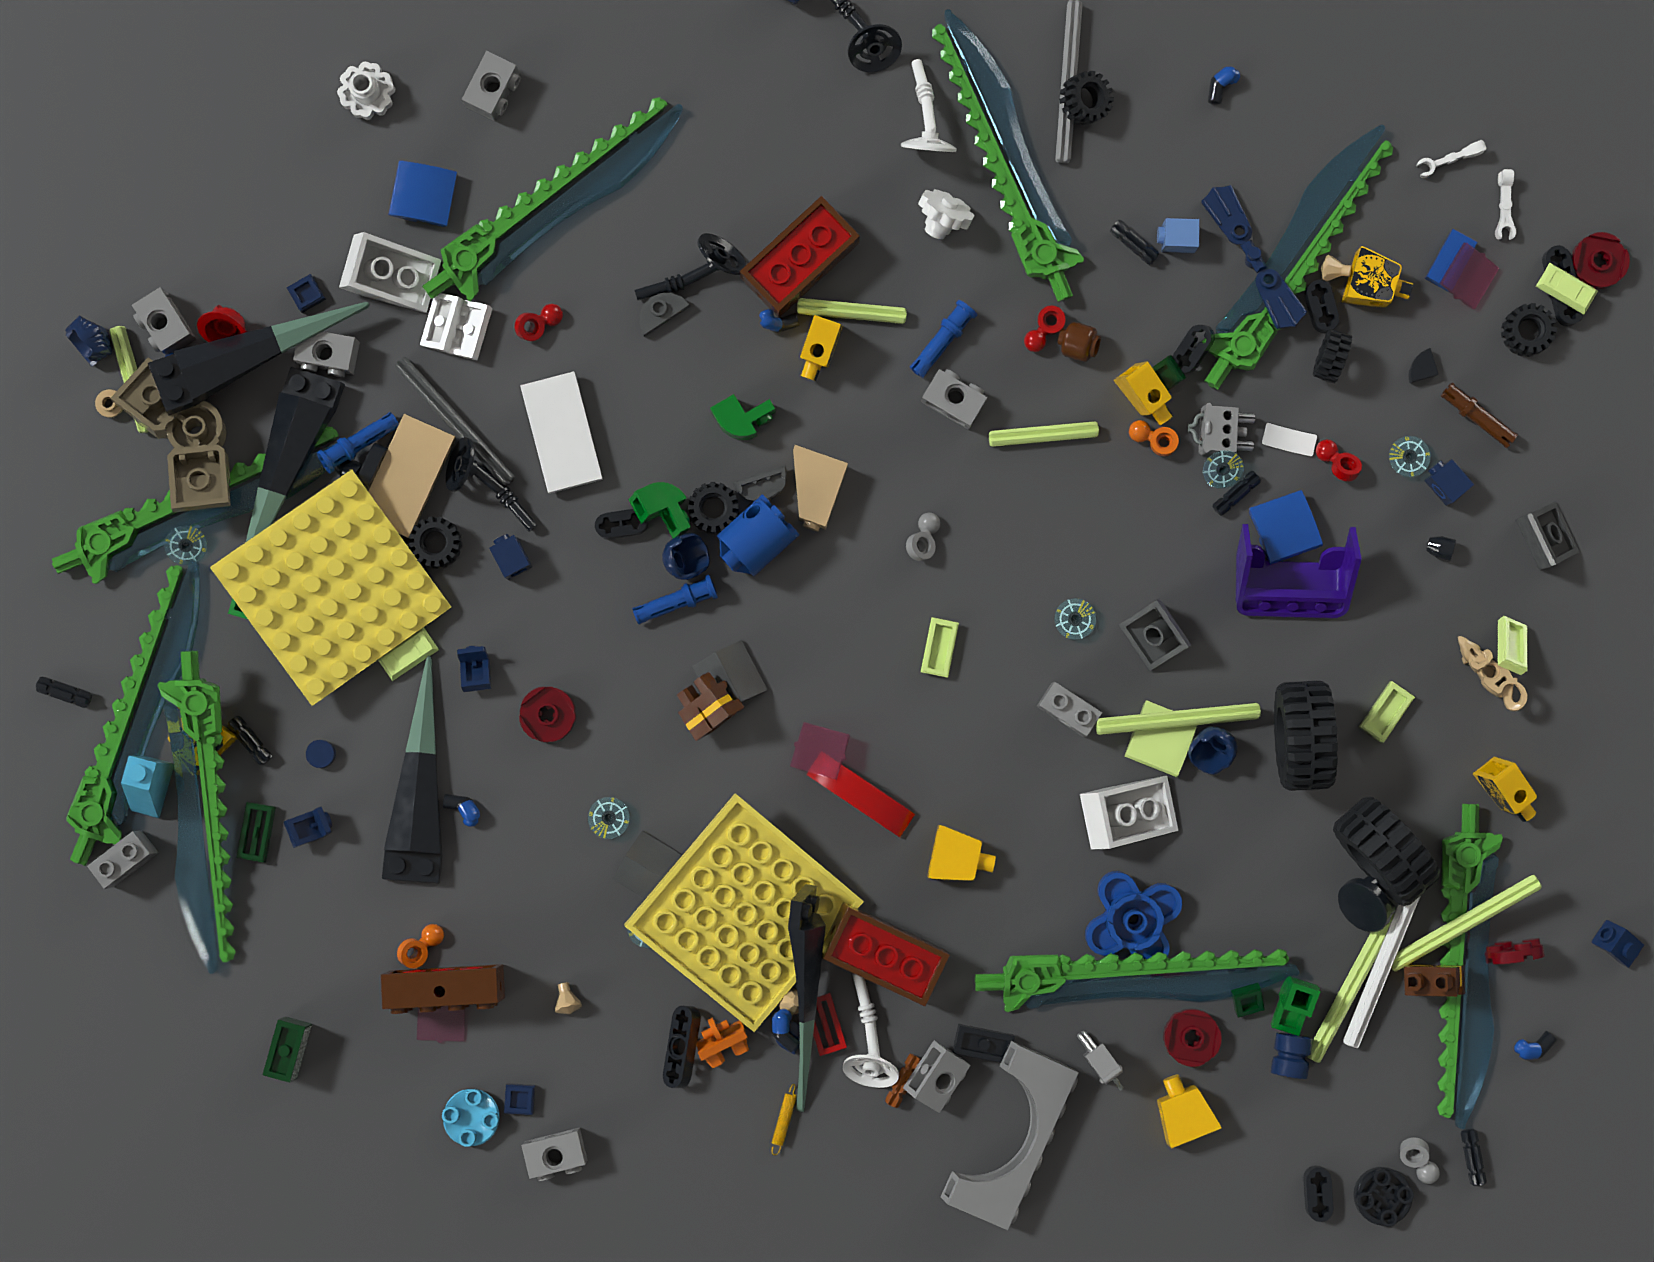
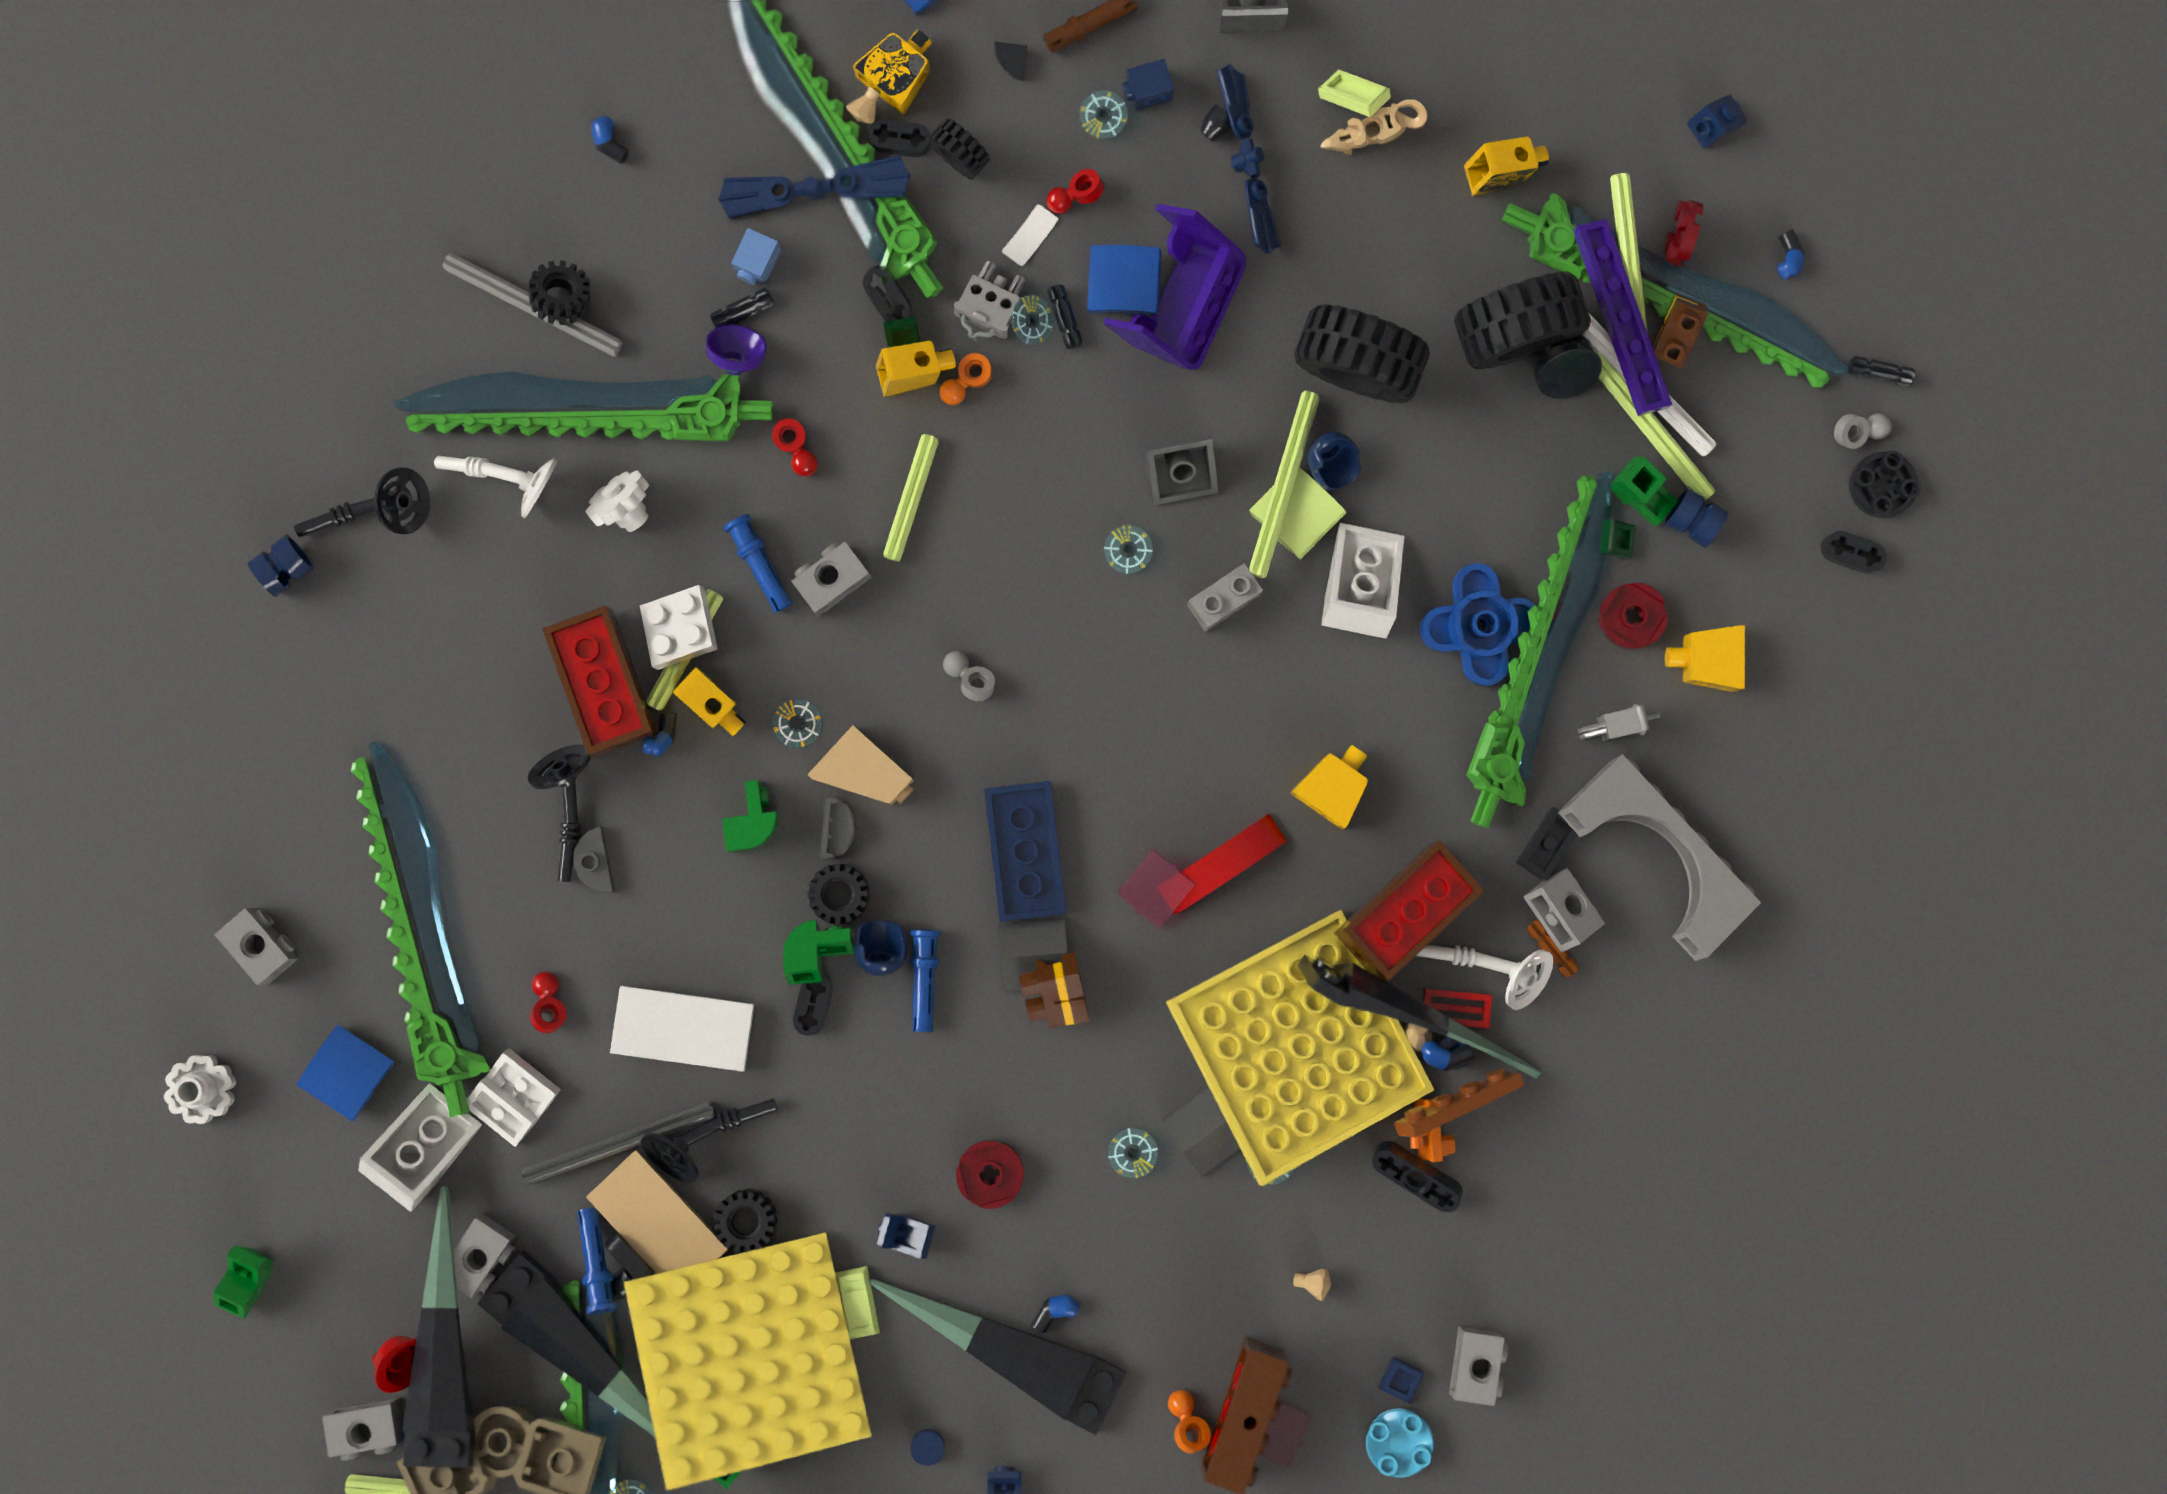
camera: 70 degrees left, 0 degrees up
dark blue tile [286,274,326,313] -> none
dark blue brick [489,534,532,580] -> none
blue cylinder [717,494,800,577] -> none
yellow piece [771,1084,797,1155] -> none
yellowish green tile [921,617,959,678] -> none
reddish brown head [1058,322,1101,362] -> none
yellowish green tile [1359,681,1415,743] -> none
none -> green brick [213,1244,273,1320]
none -> white plate [640,585,718,670]
none -> dark purple piece [705,325,767,375]
none -> clear light blue piece [772,699,822,748]
none -> dark blue plate [984,781,1066,922]
none -> dark blue piece [1216,64,1281,254]
none -> dark orange plate [1394,1069,1525,1137]
none -> dark purple plate [1573,219,1672,416]

